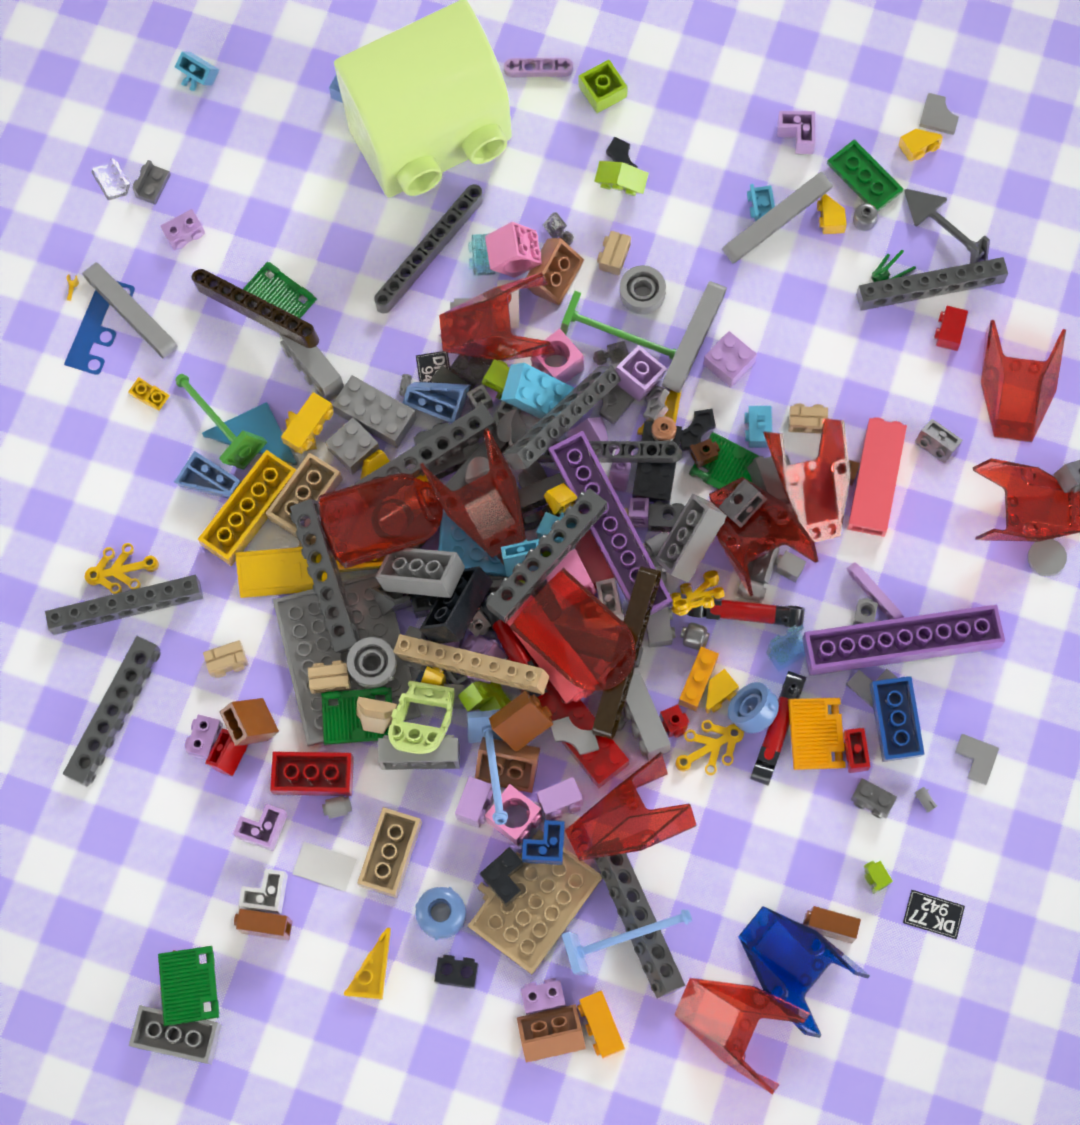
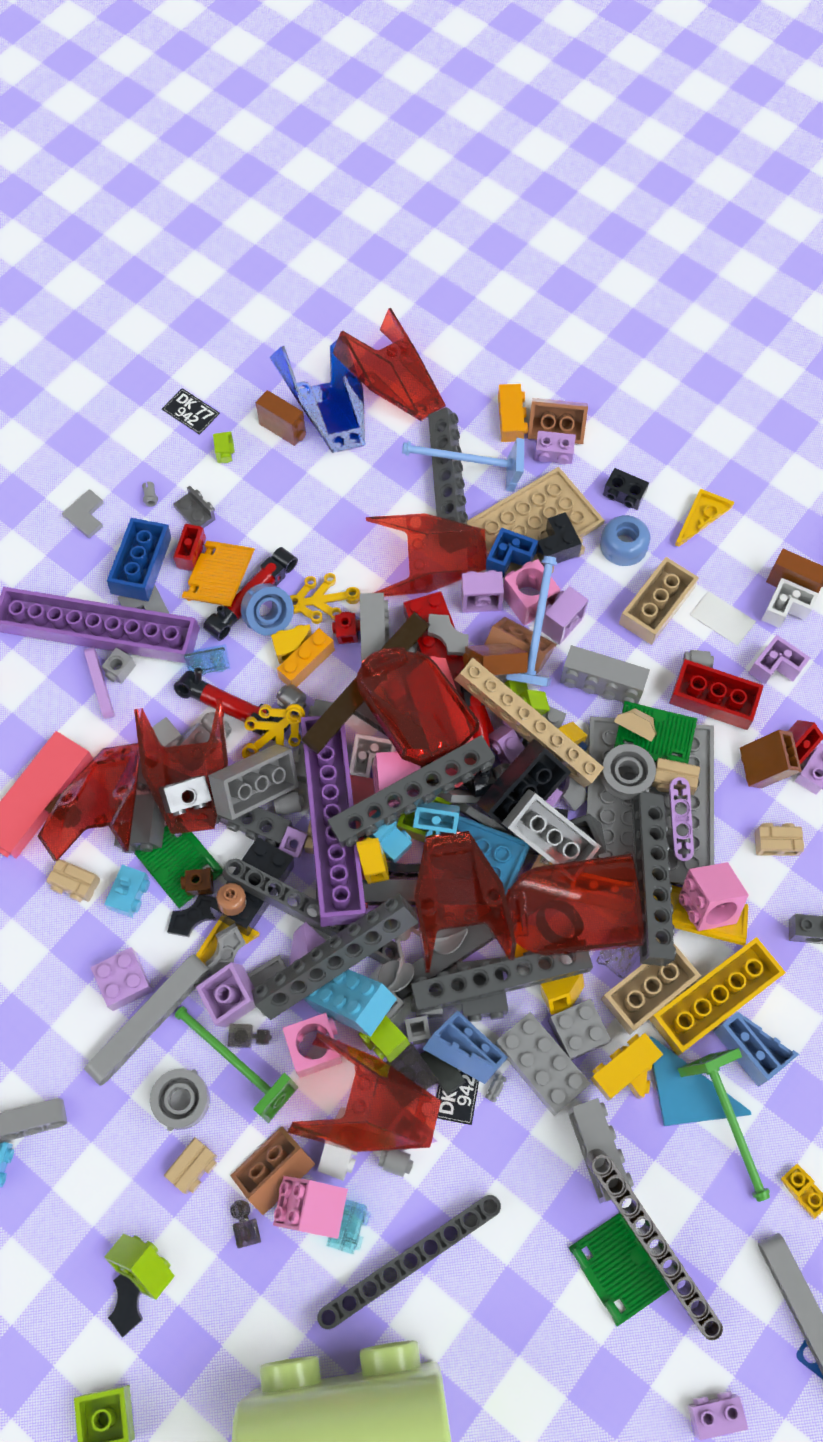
camera: 165 degrees left, 5 degrees down
yellowish green slope [388,681,455,754] -> none
lavender bracket [609,448,634,492] -> none
none -> lavender beam [669,777,694,861]
none -> bright pink brick [679,862,749,931]

